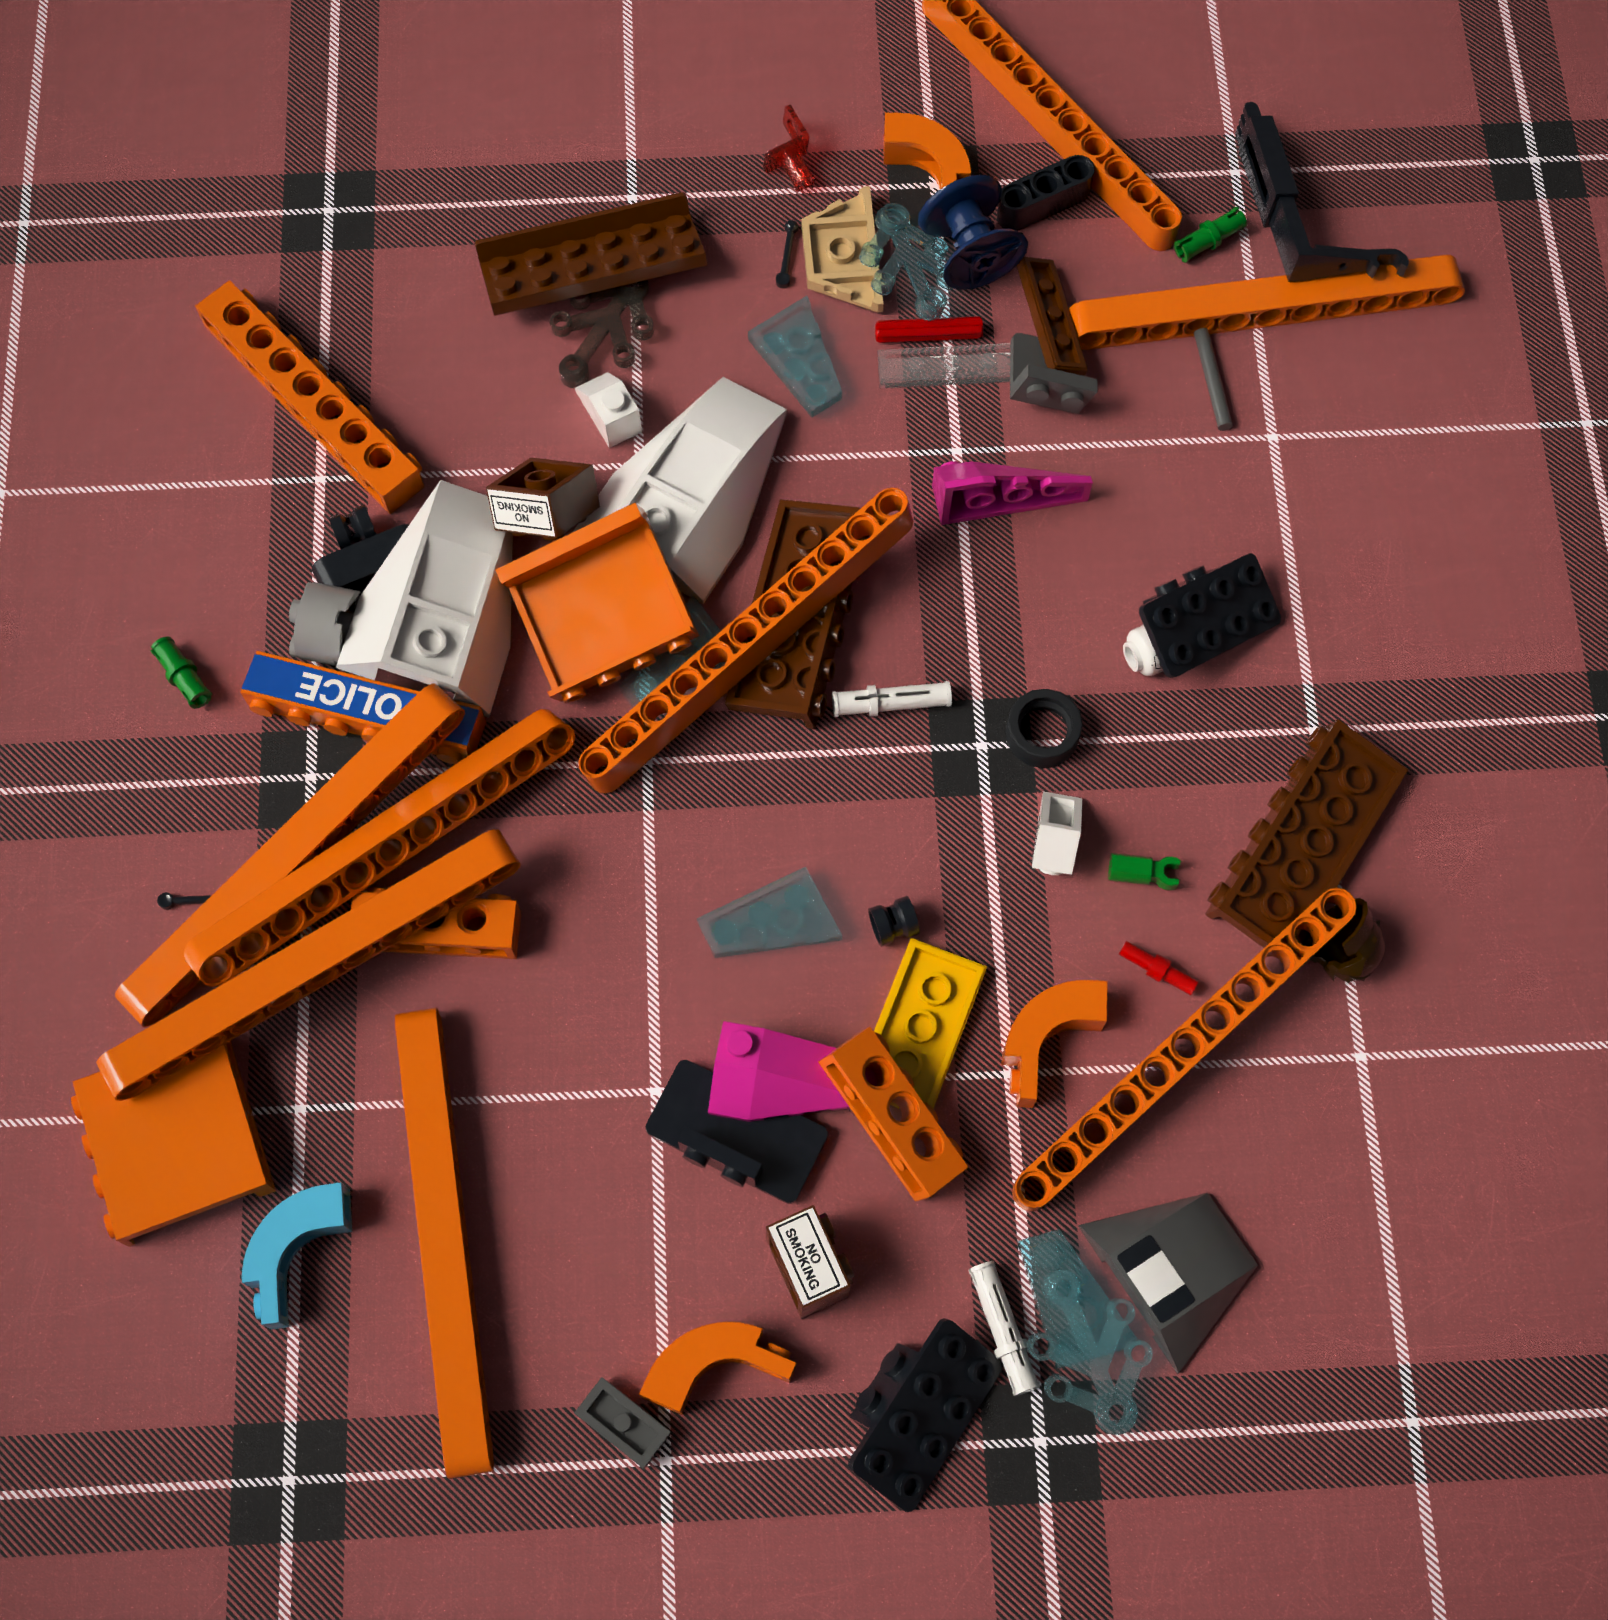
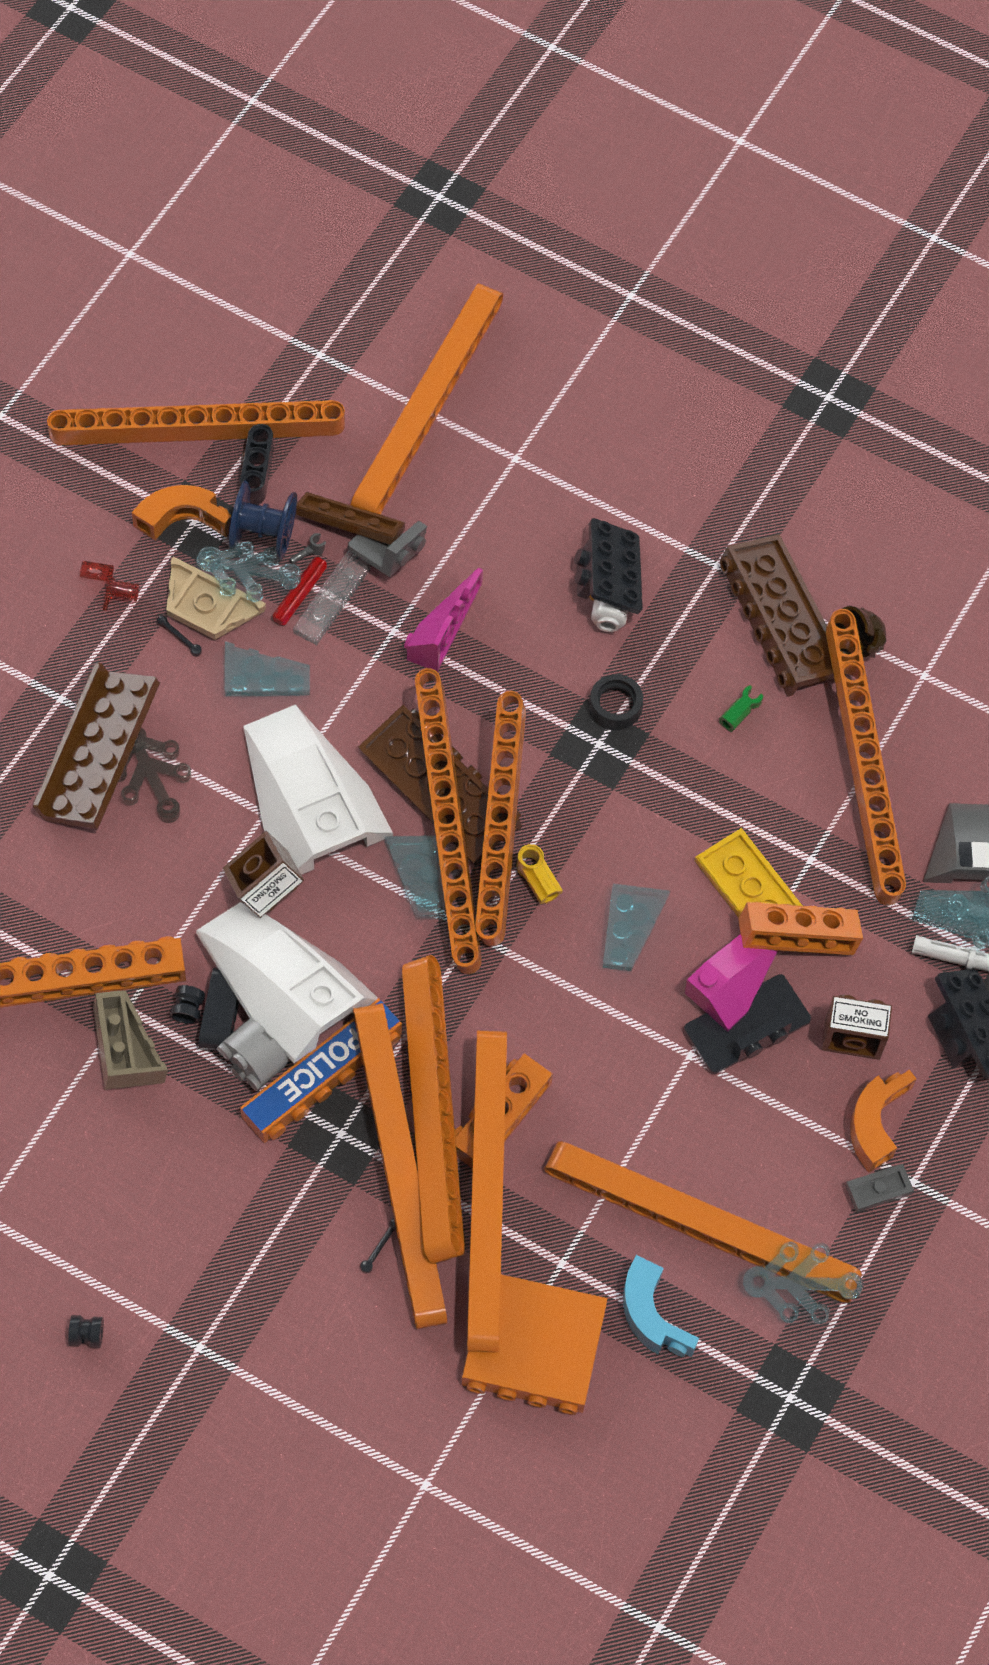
camera: 60 degrees left, 5 degrees down
green pin [150,636,212,709] -> none
orange panel [496,502,699,703] -> none
white slope [575,372,642,448] -> none
white pin [832,681,952,717] -> none
black wheel [868,896,920,947] -> none
orange arch [1001,980,1108,1108] -> none
white slope [1032,791,1082,875] -> none
red bar [1119,941,1199,996] -> none
green pin [1174,207,1247,263] -> none
dark grey bar [1194,328,1233,431] -> none
black hinge [1235,102,1409,282] -> none
none -> dark tan wedge [93,990,168,1090]
none -> dark grey hand [289,533,326,564]
none -> orange beam [475,691,526,946]
none -> yellow piece [516,844,563,904]
none -> clear light blue plant [743,1242,864,1324]

